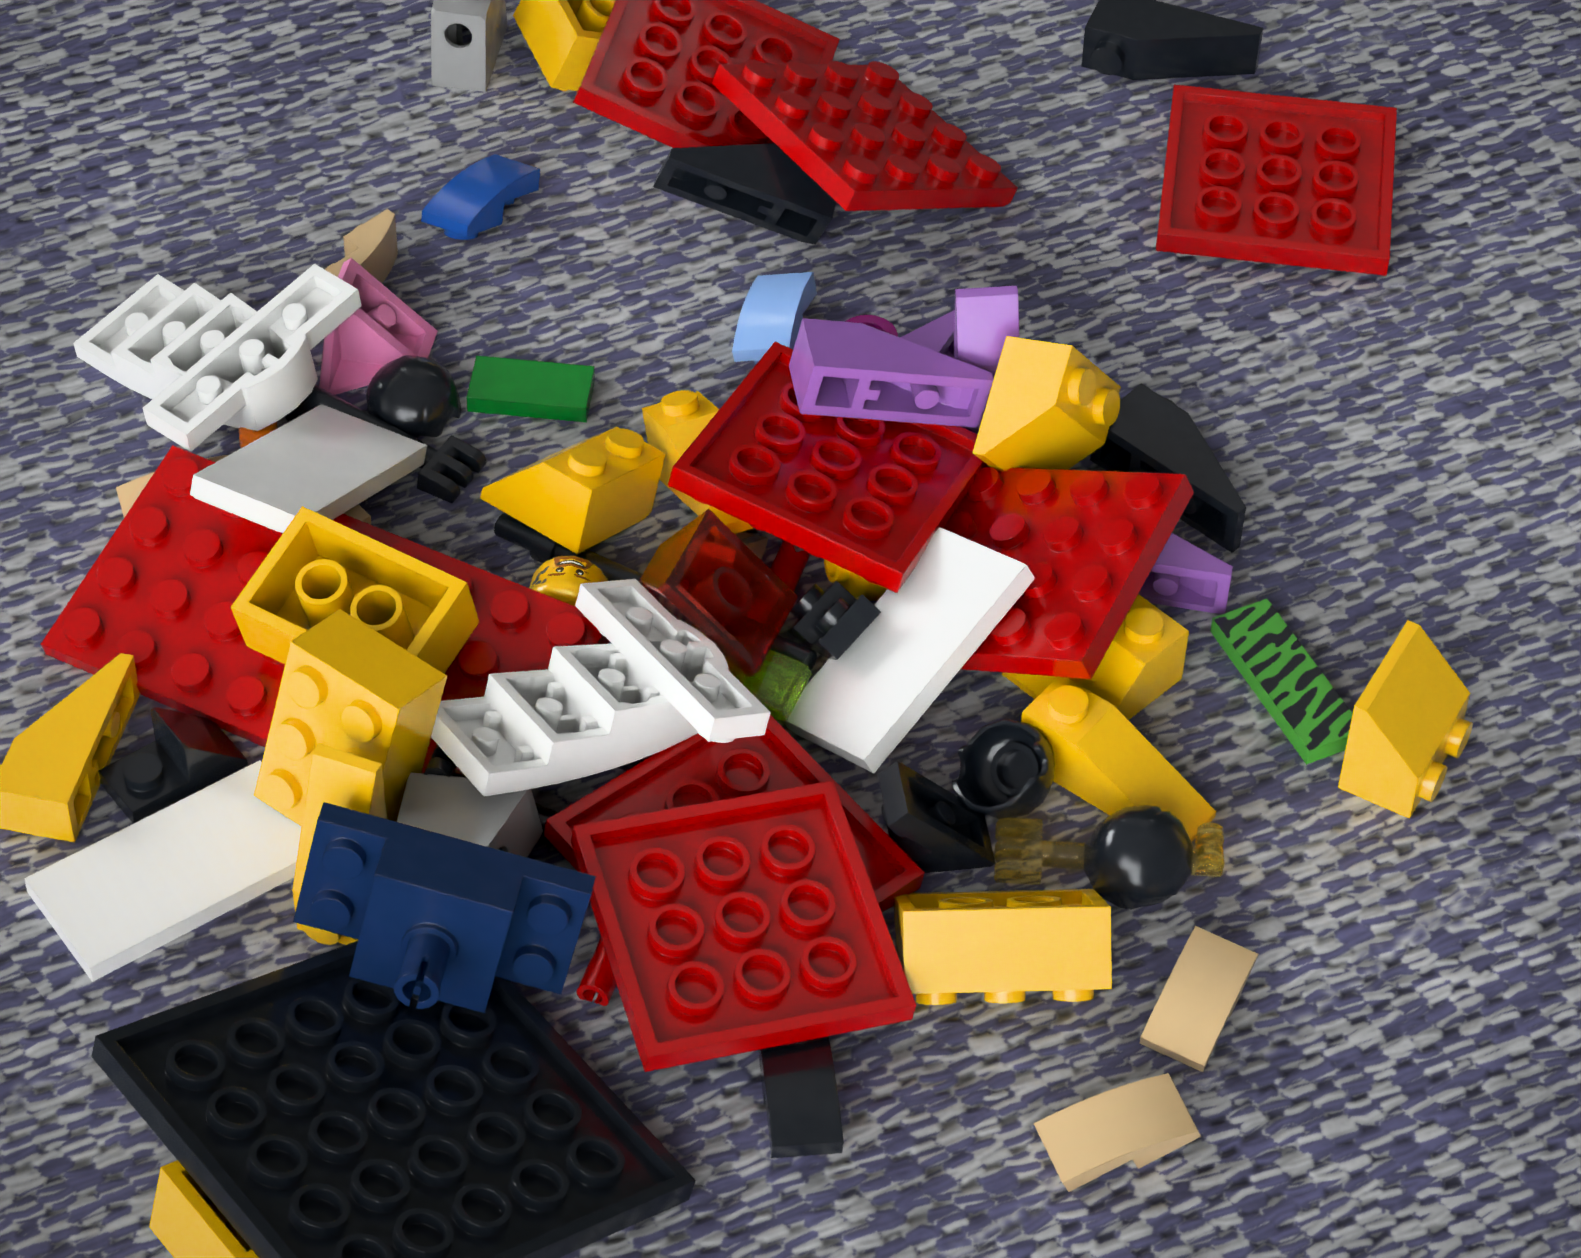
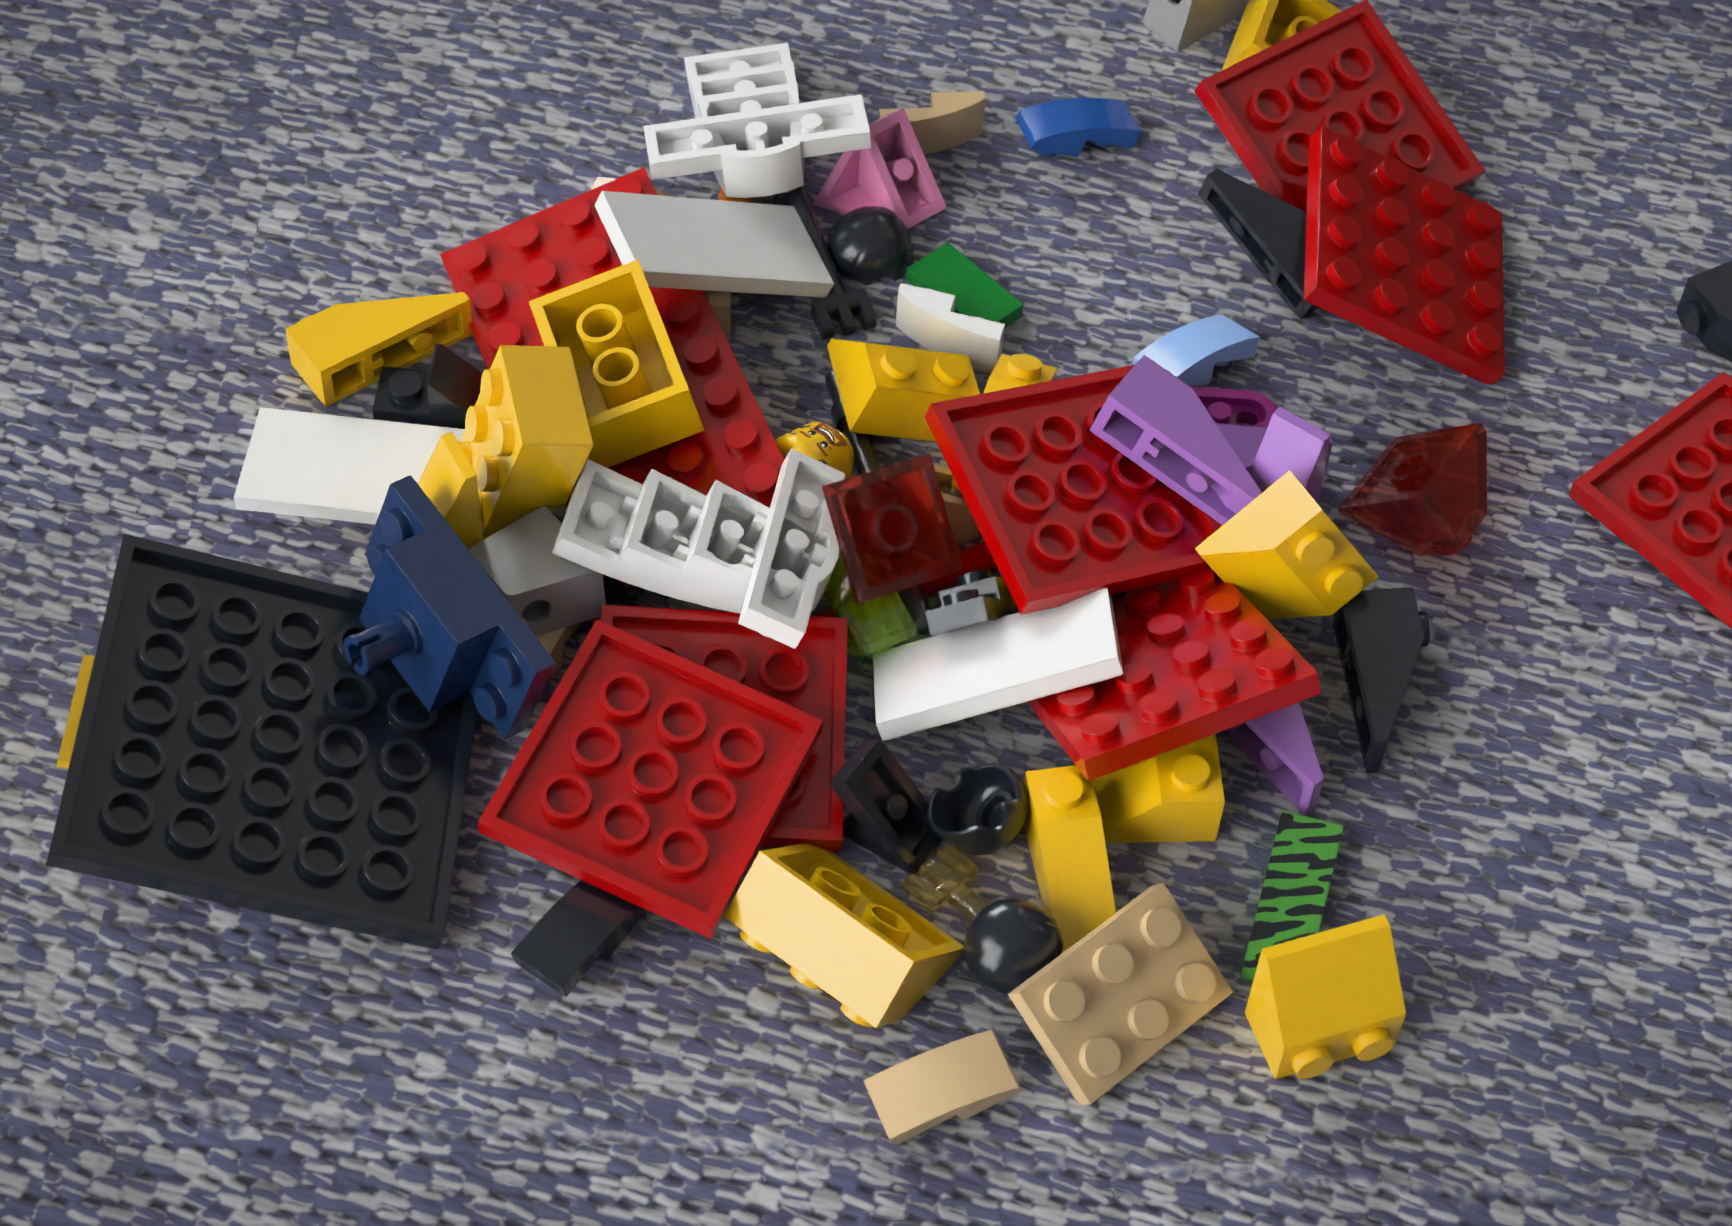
camera: 40 degrees right, 5 degrees up
tan slope [1033,1073,1201,1192] -> none
none -> white slope [896,283,1005,374]
none -> tan plate [1008,883,1233,1105]
none -> clear red slope [1338,423,1487,556]

